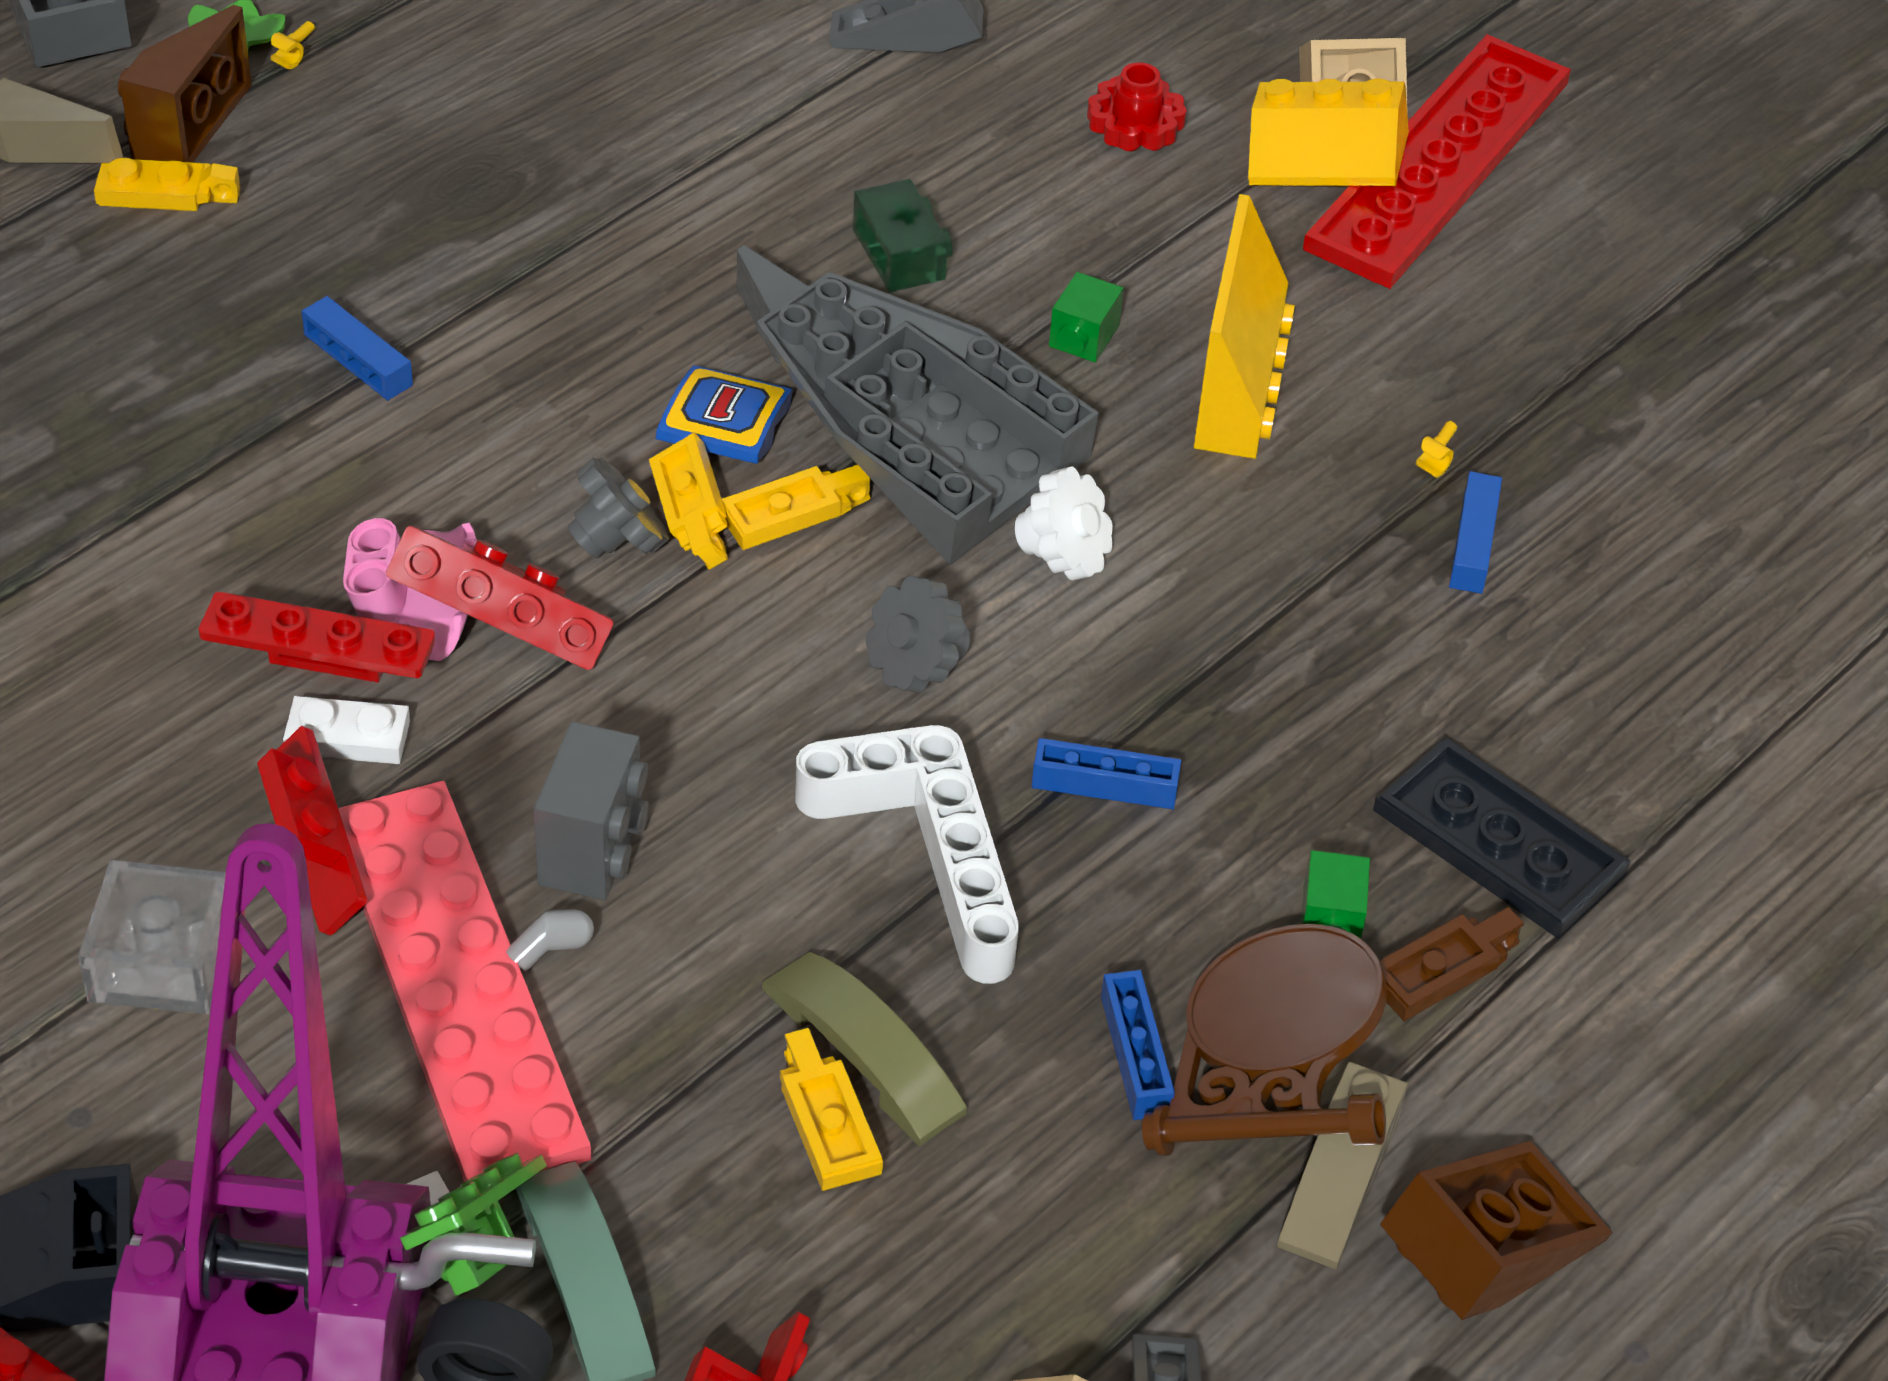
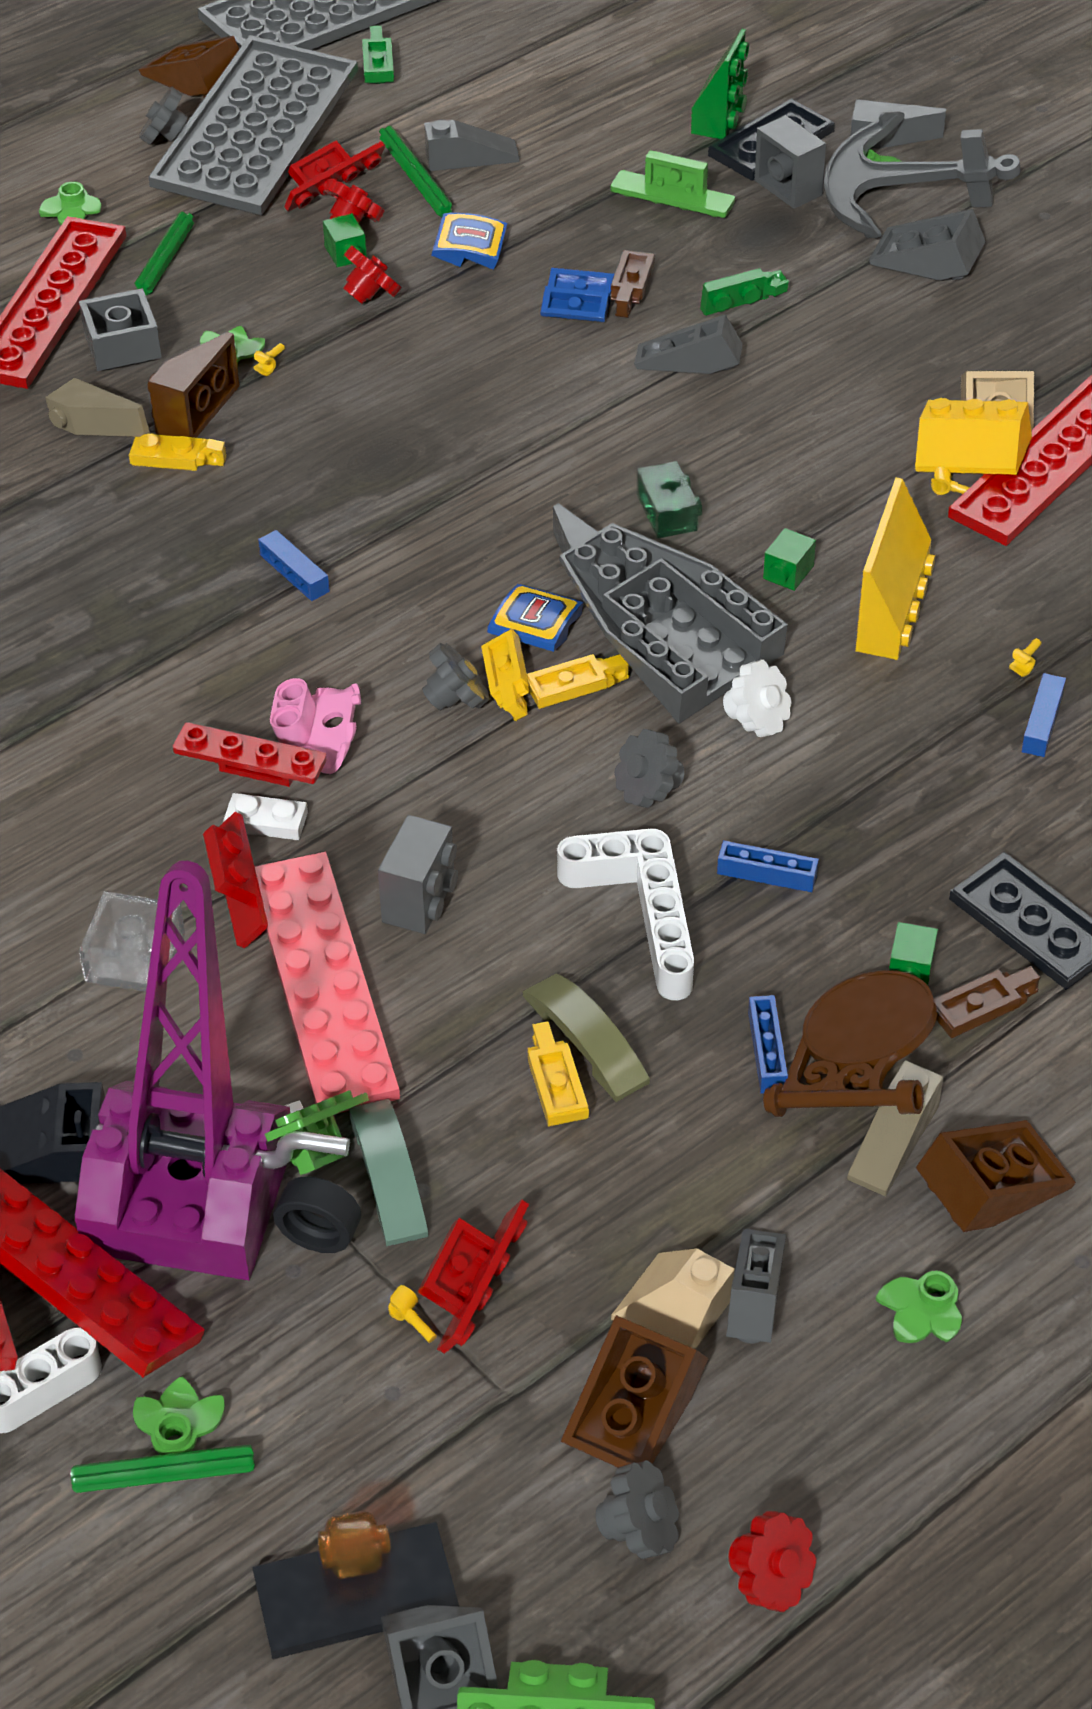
camera: 10 degrees right, 0 degrees up
bracket [386,525,613,670] -> none
light grey arm [506,909,594,972] -> none
red plant [1087,62,1187,151] -> none
none -> yellow hand [931,467,970,495]

